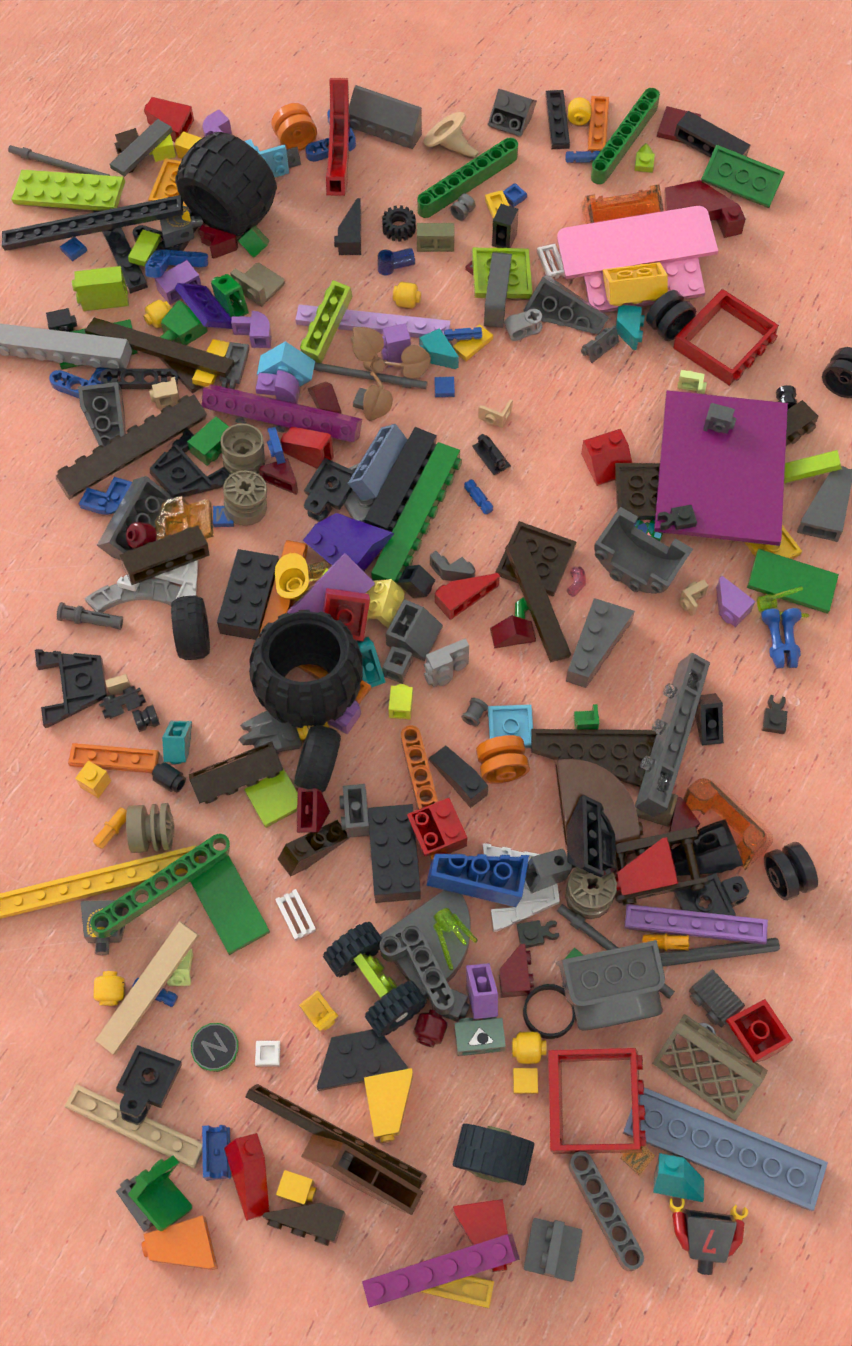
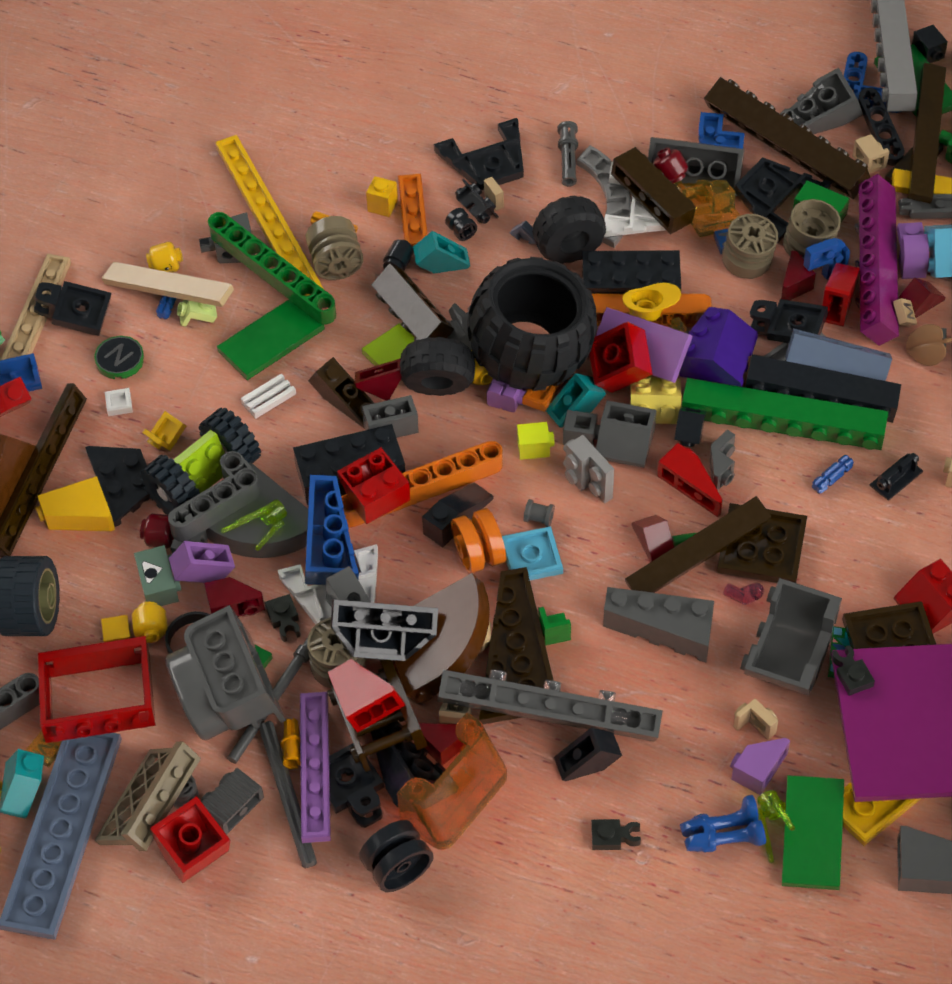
camera: 80 degrees right, 10 degrees down
none -> sand blue tile [510,221,536,244]
none -> tan tile [893,298,917,326]

